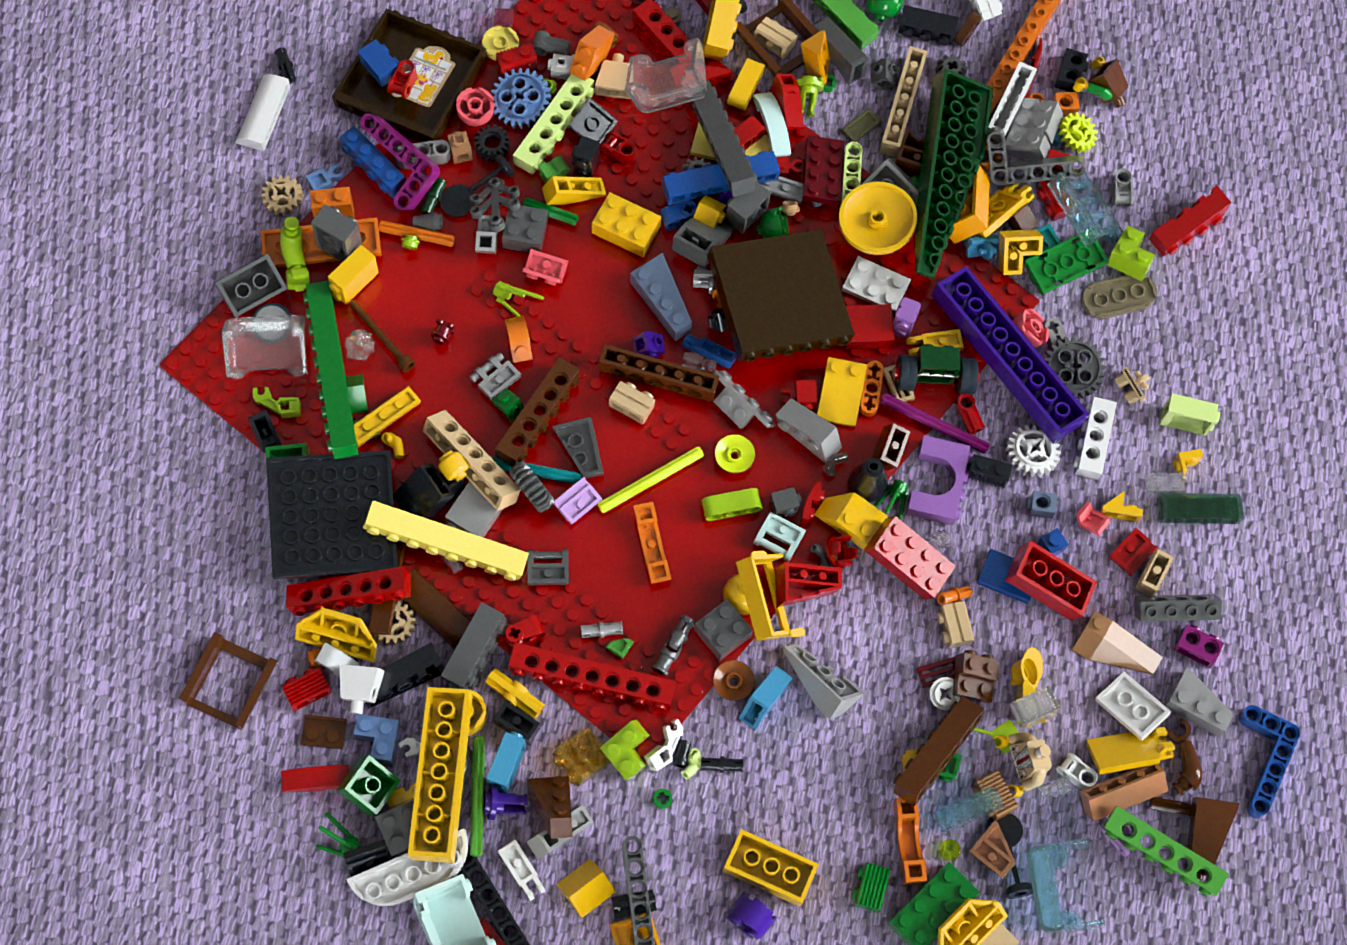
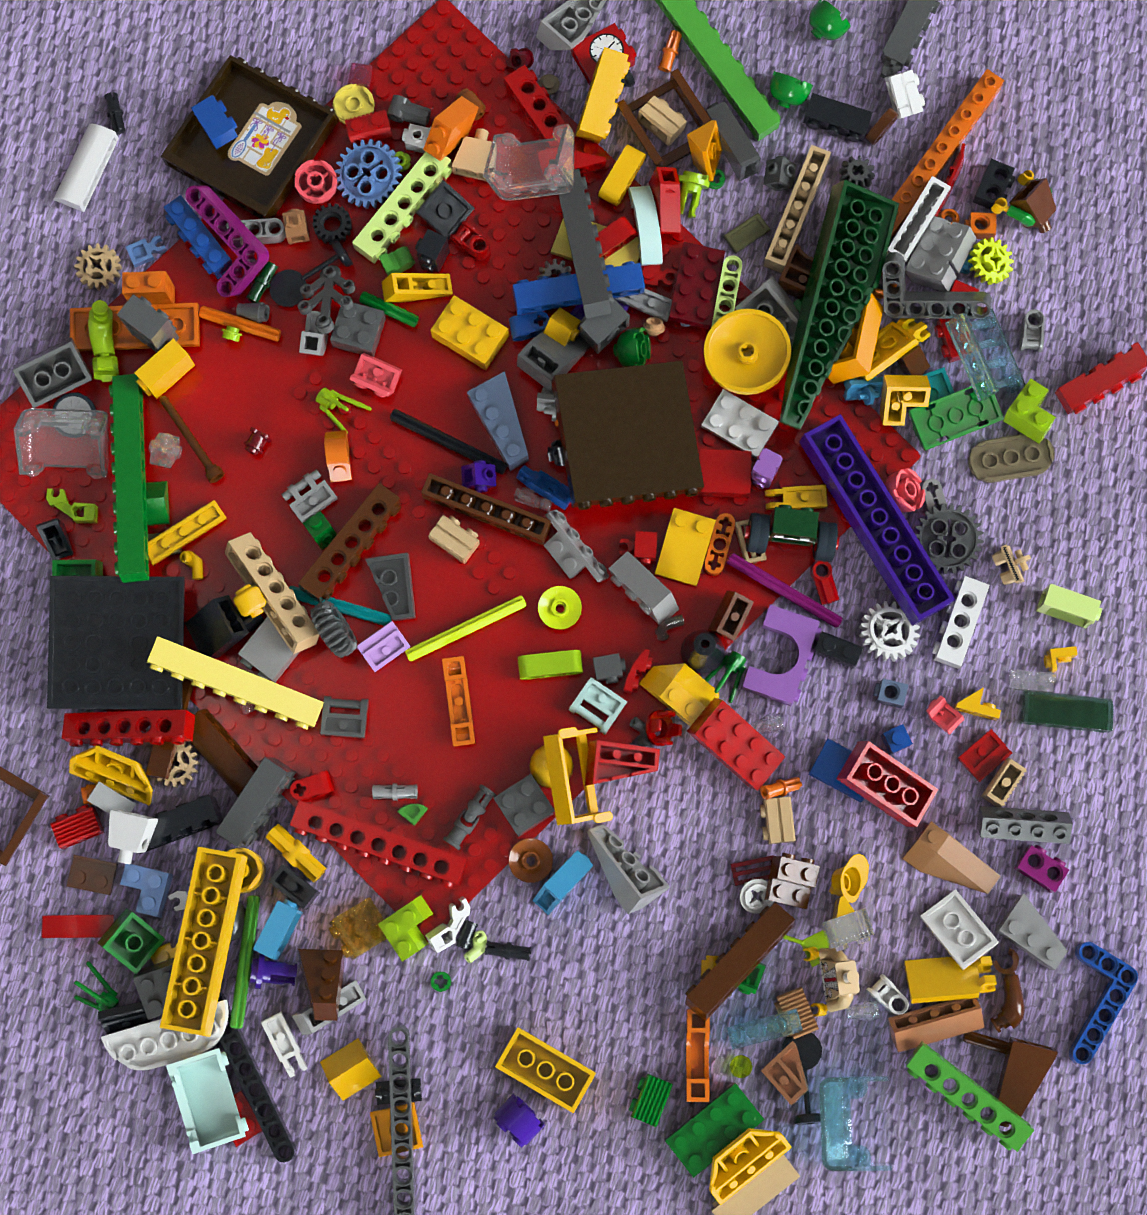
camera: 15 degrees right, 10 degrees up
red piece [387,60,418,99] -> none
none -> black axle [390,409,507,475]

